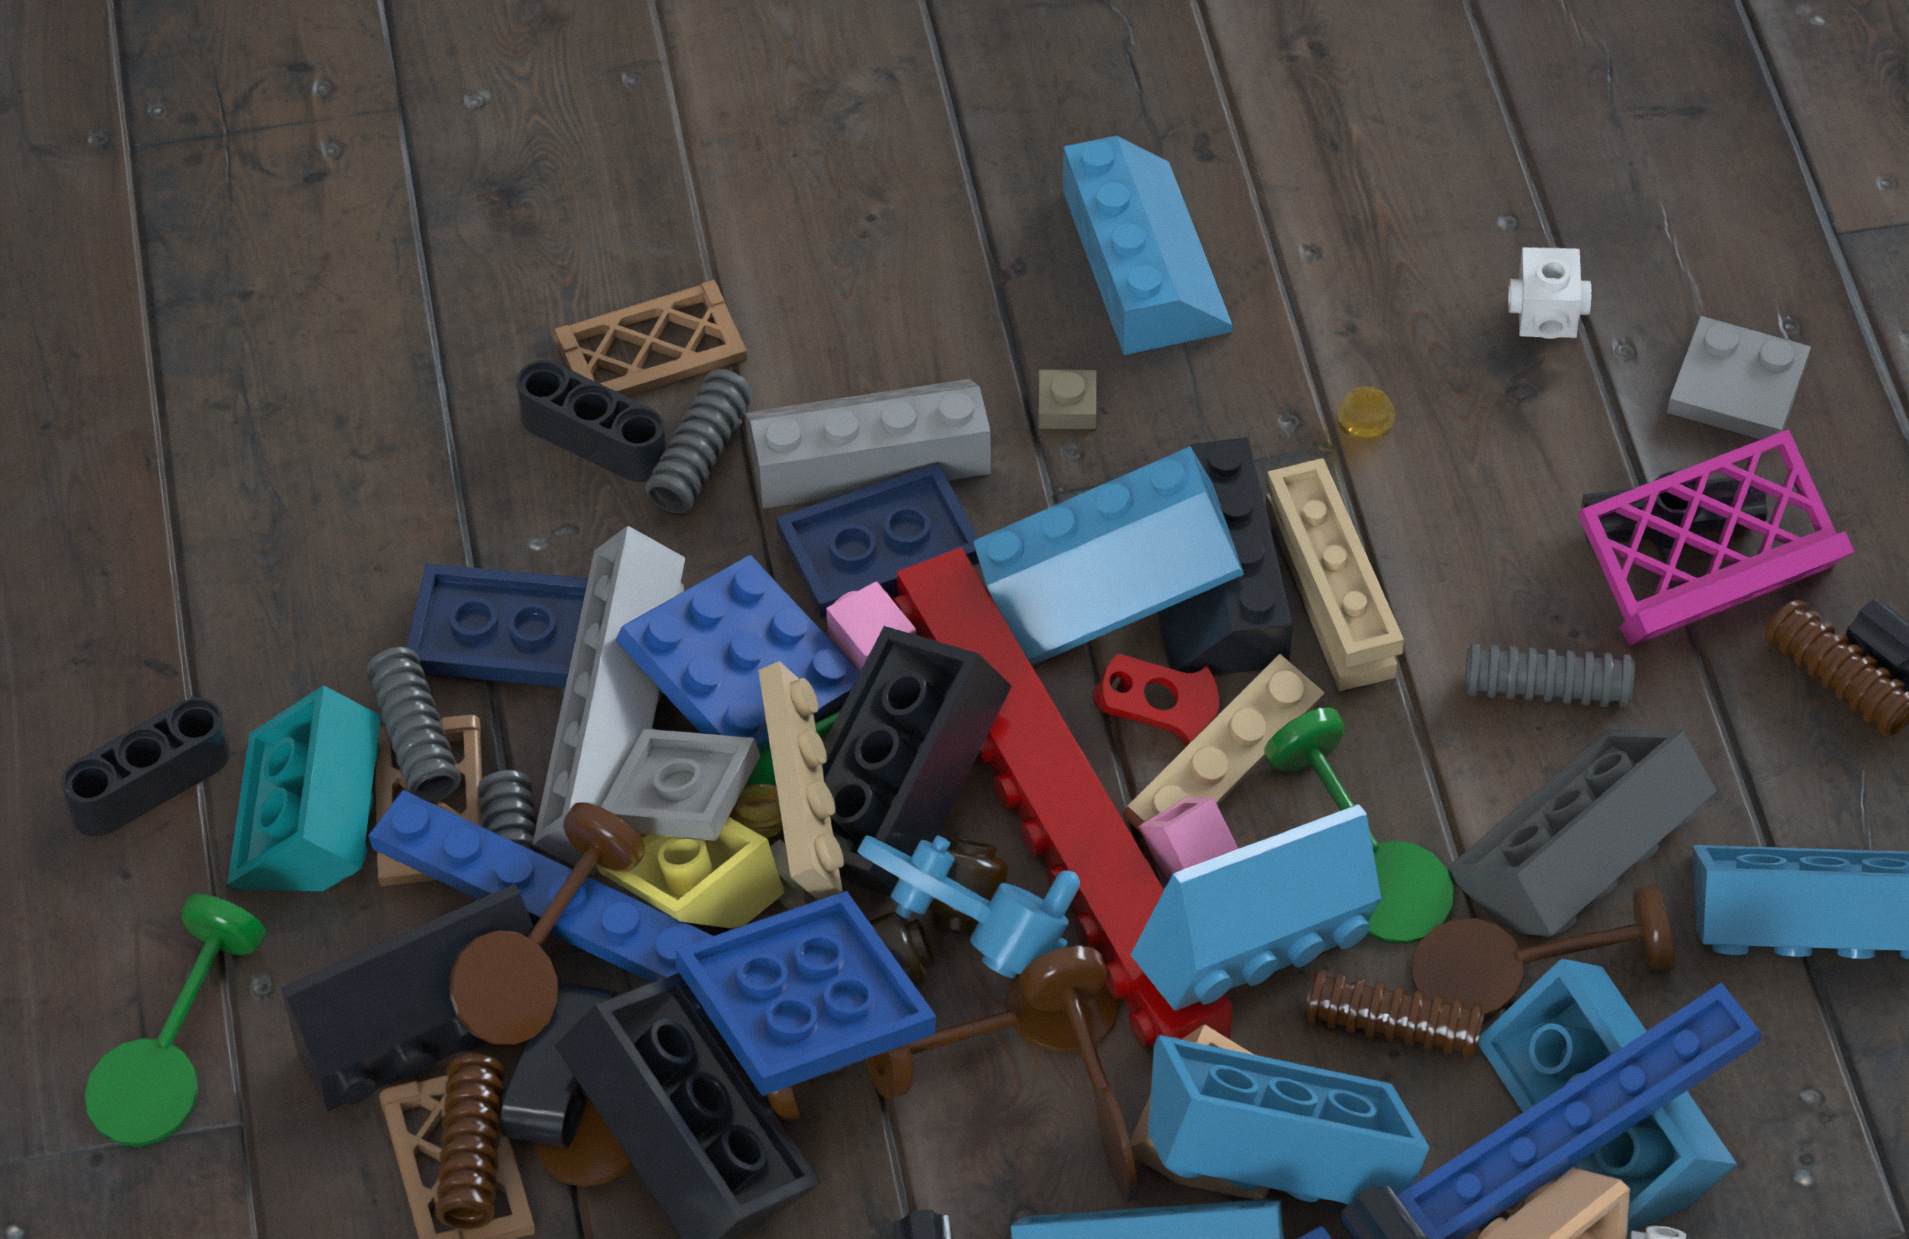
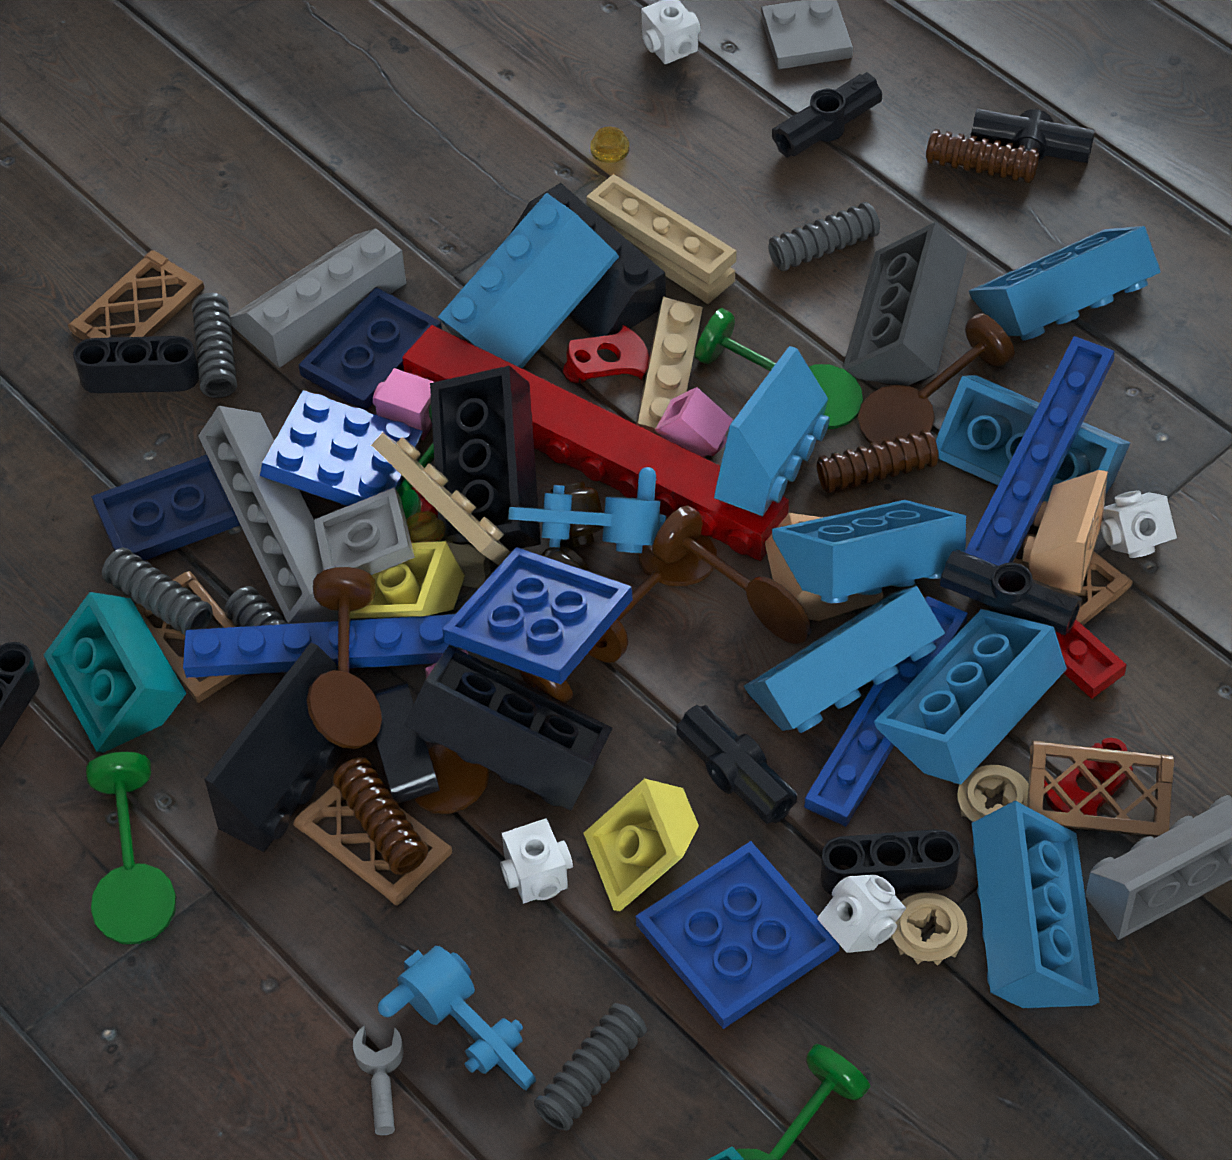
camera: 30 degrees left, 0 degrees up
dark tan plate [1039,370,1096,429] -> none
dark azure slope [1063,136,1233,355] -> none
dark pink fence [1577,429,1855,648] -> none

